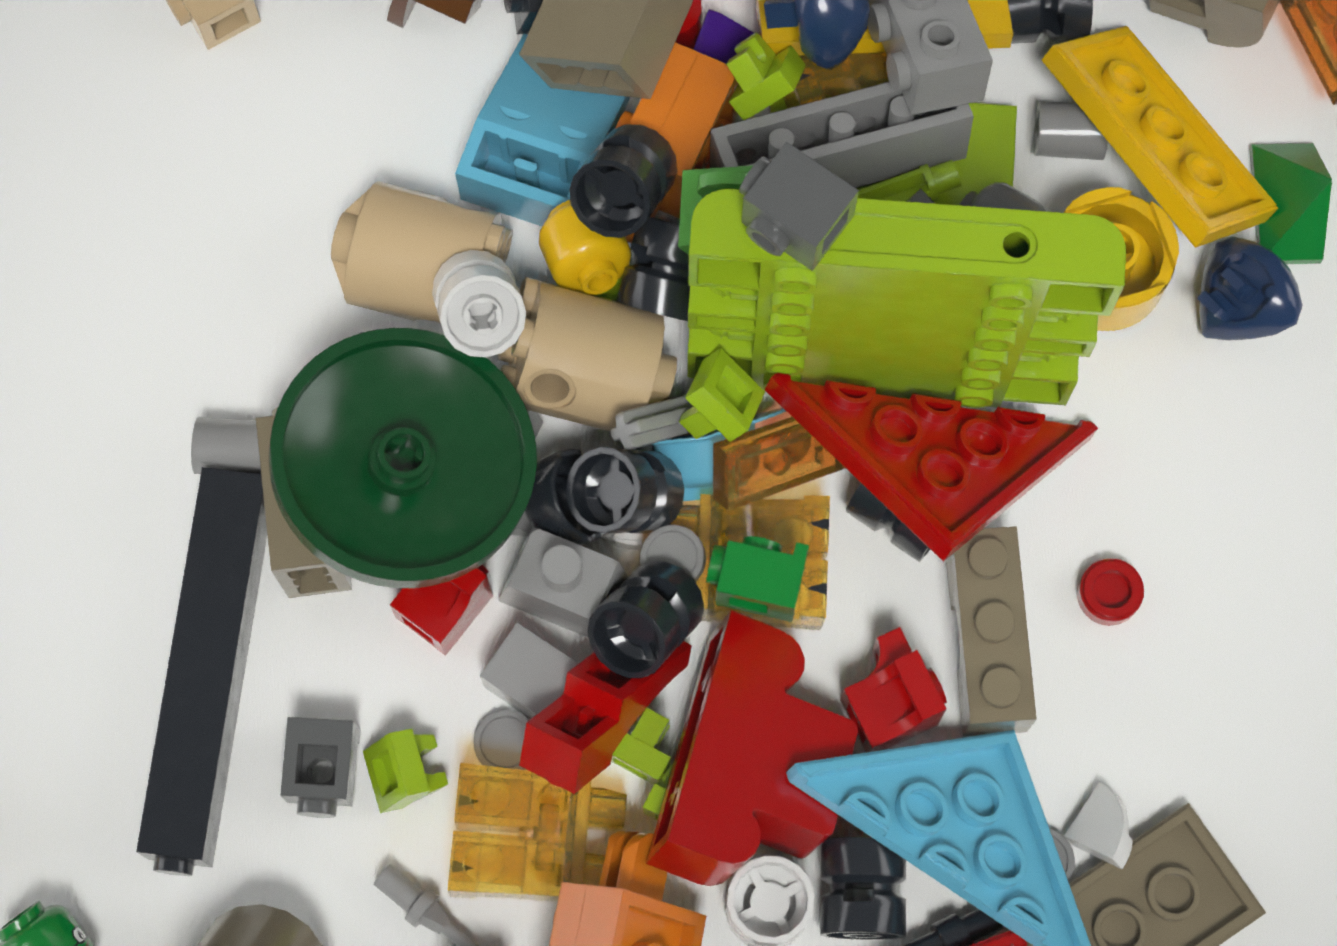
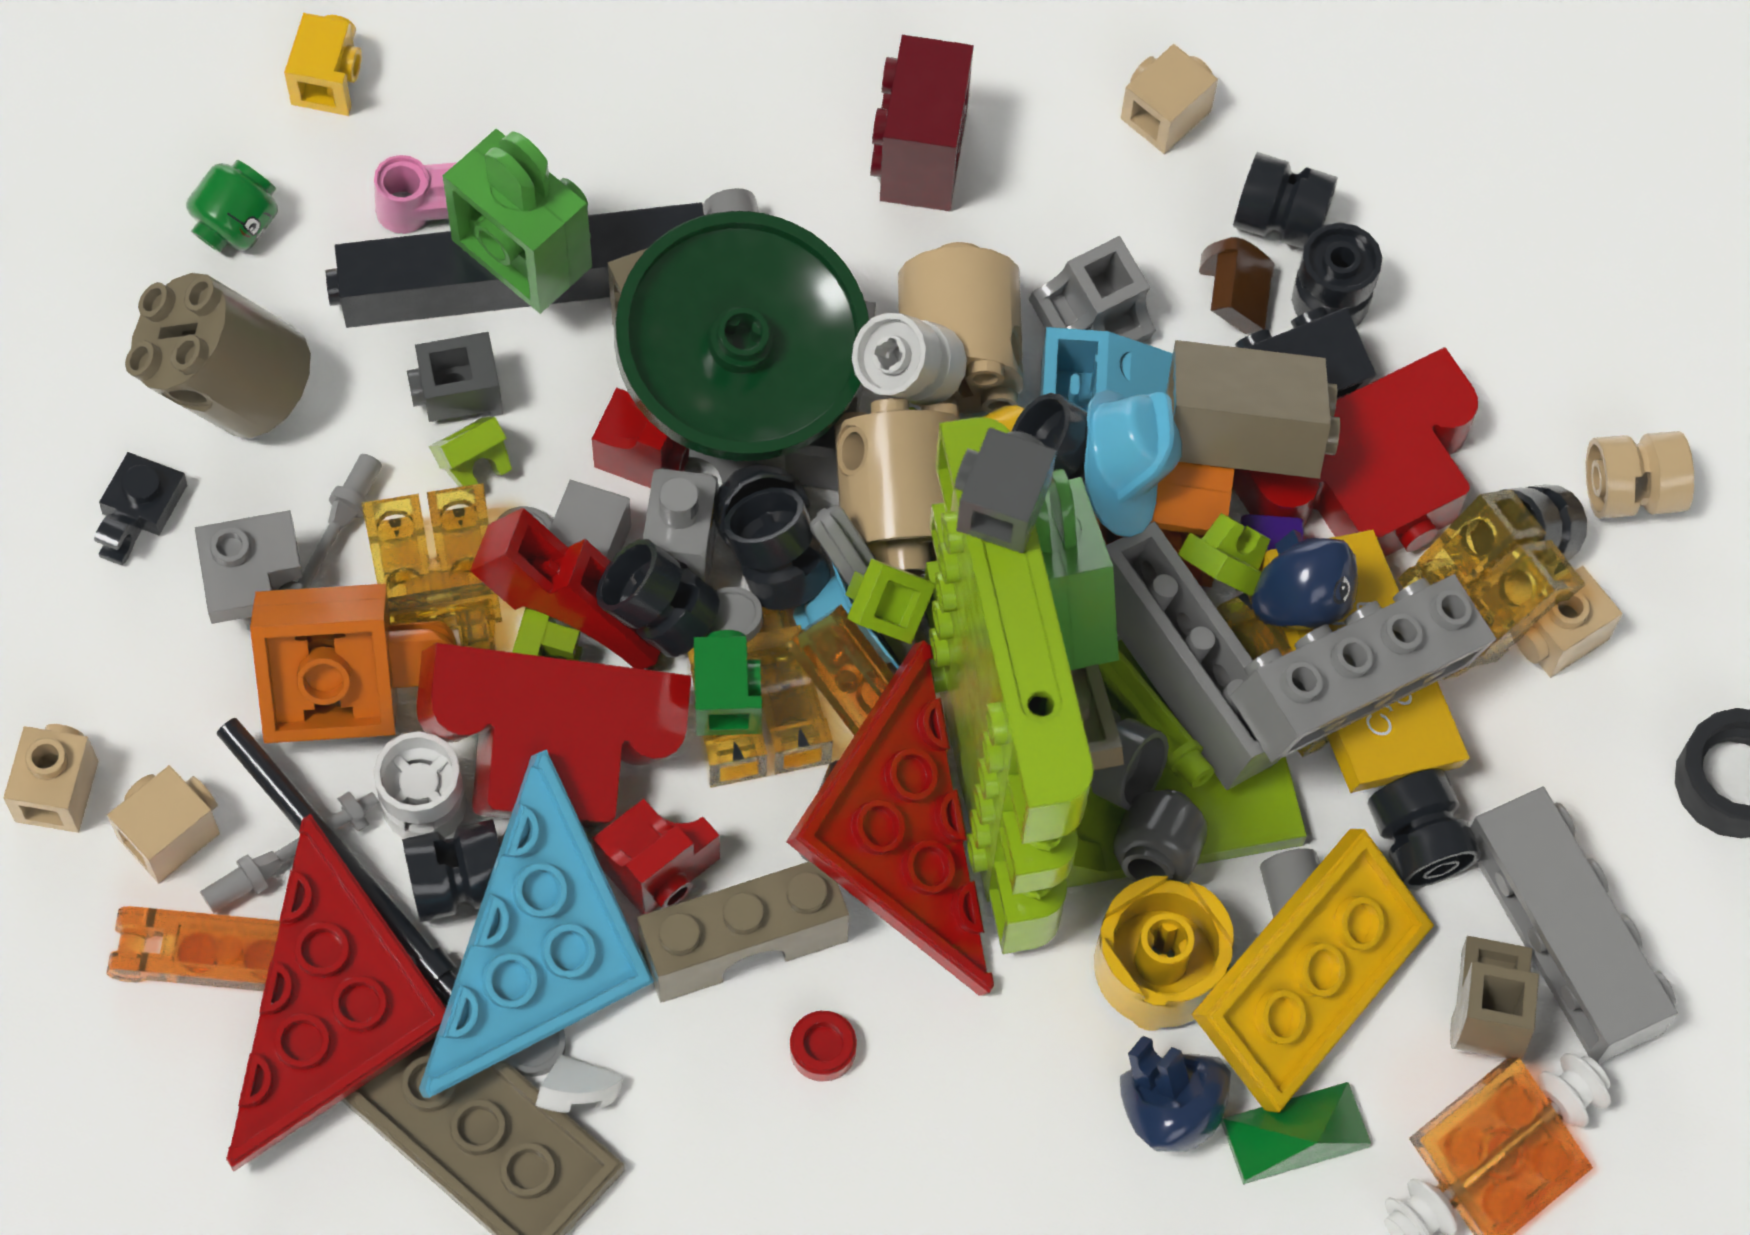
camera: 70 degrees right, 10 degrees down
none -> bright pink piece [374,155,457,234]
none -> bright green brick [442,128,592,314]
none -> dark red brick [870,34,974,212]
none -> light grey brick [1028,236,1156,343]
none -> medium azure piece [1084,390,1182,538]

